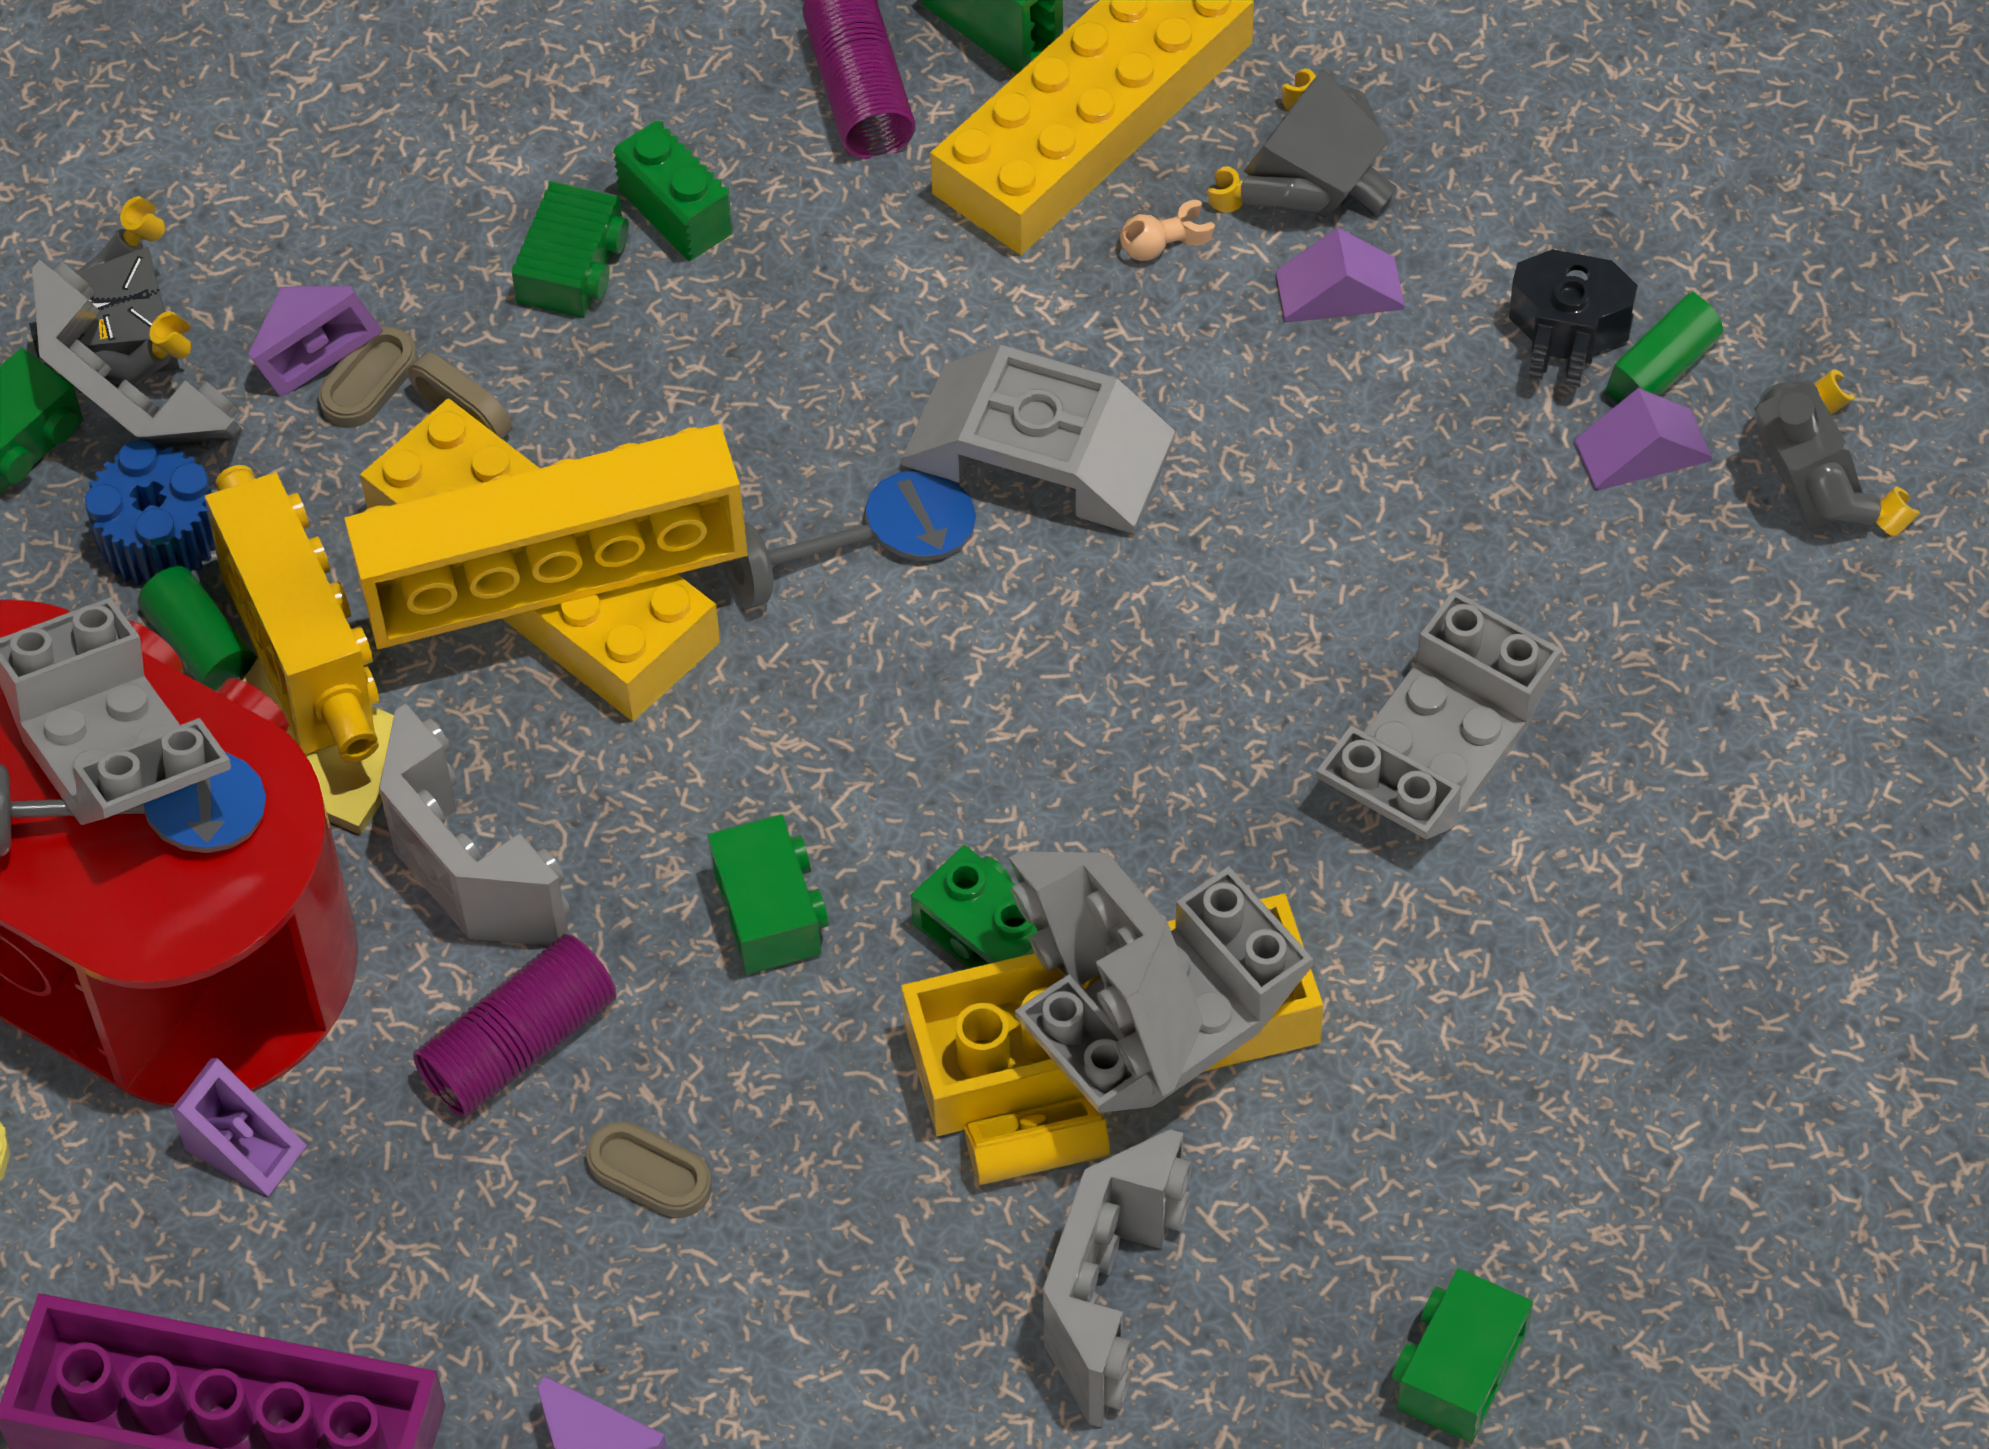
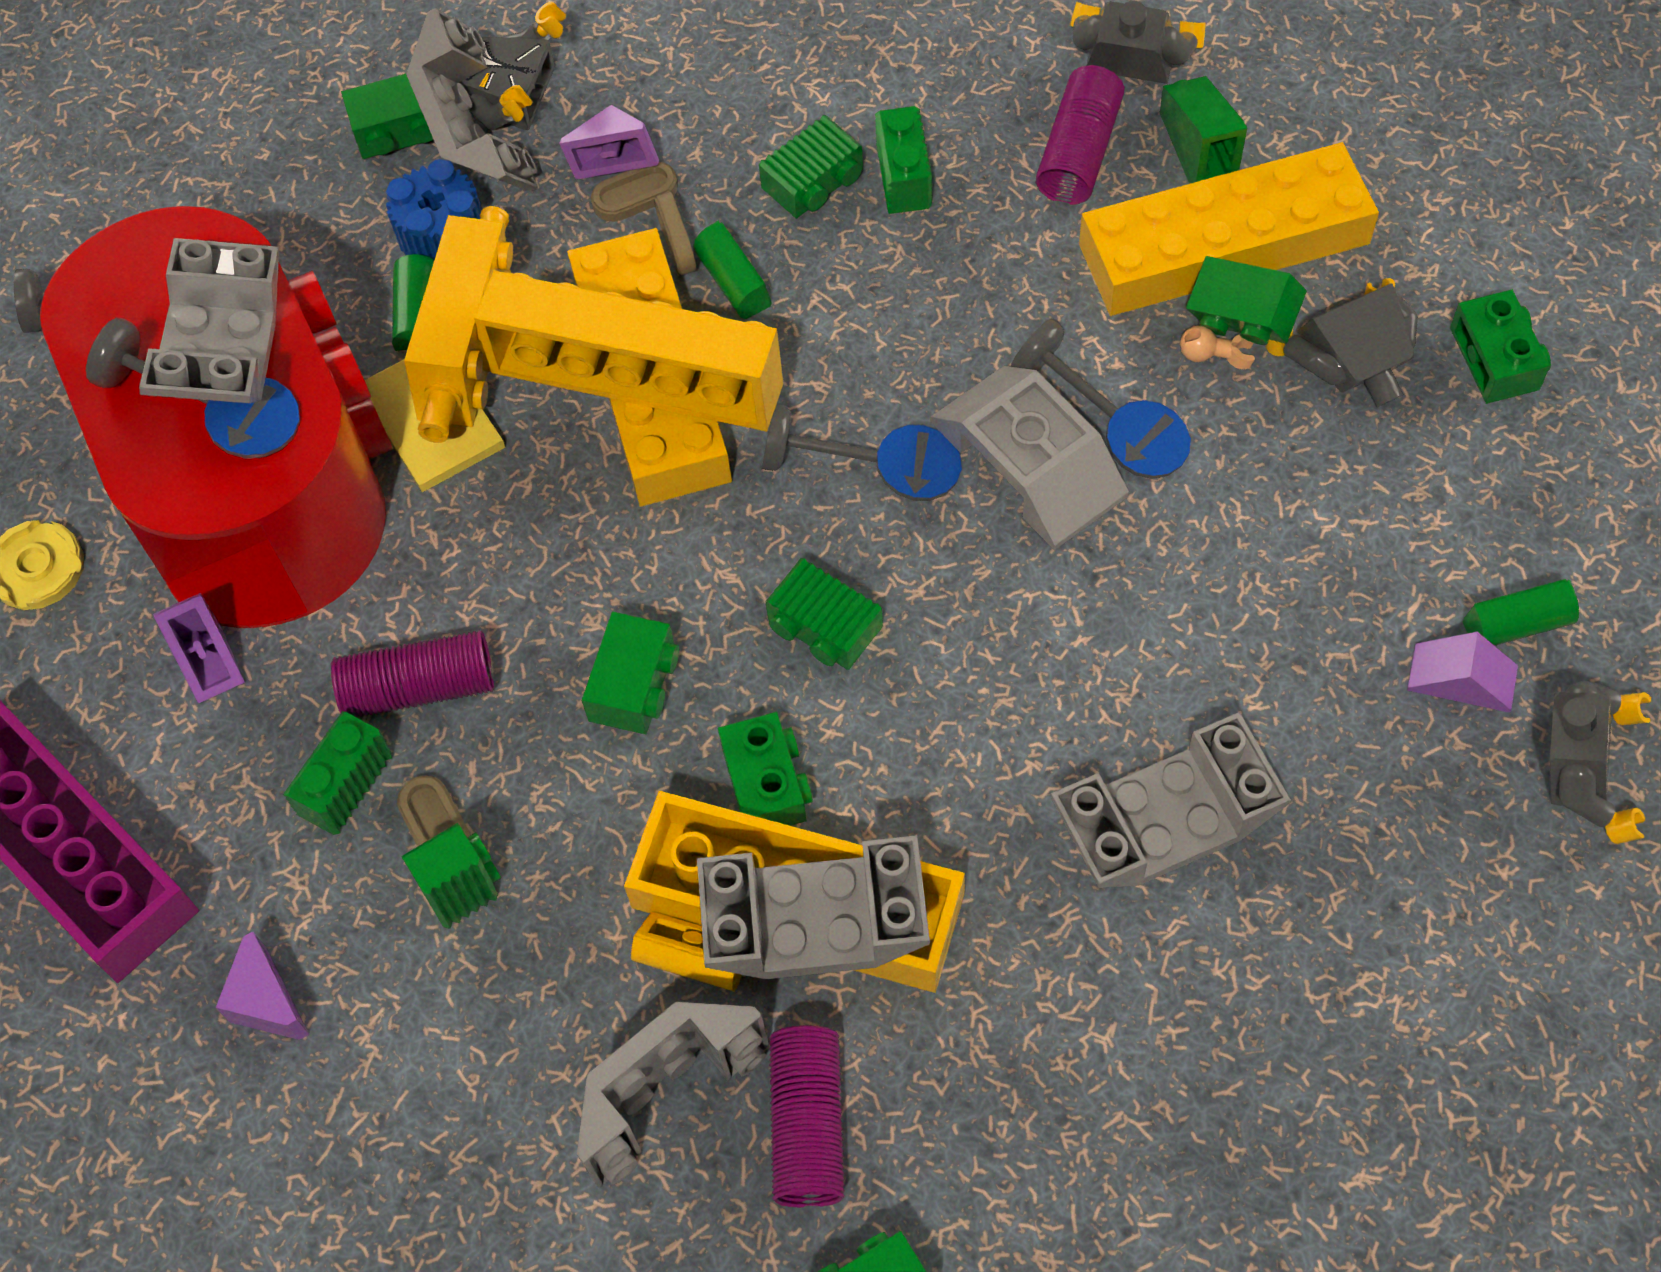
camera: 35 degrees right, 5 degrees up
light grey slope [379,703,571,946] -> none
light grey slope [1009,851,1203,1096] -> none
medium lavender slope [1276,227,1405,323] -> none
black hinge [1509,249,1638,387] -> none
none -> green brick [283,711,393,835]
none -> green brick [401,823,501,929]
none -> green brick [693,220,772,319]
none -> green brick [765,558,883,670]
none -> magenta piece [769,1025,845,1208]
none -> piece [1011,318,1191,479]
none -> green brick [1186,256,1307,345]
none -> green brick [1450,289,1551,404]

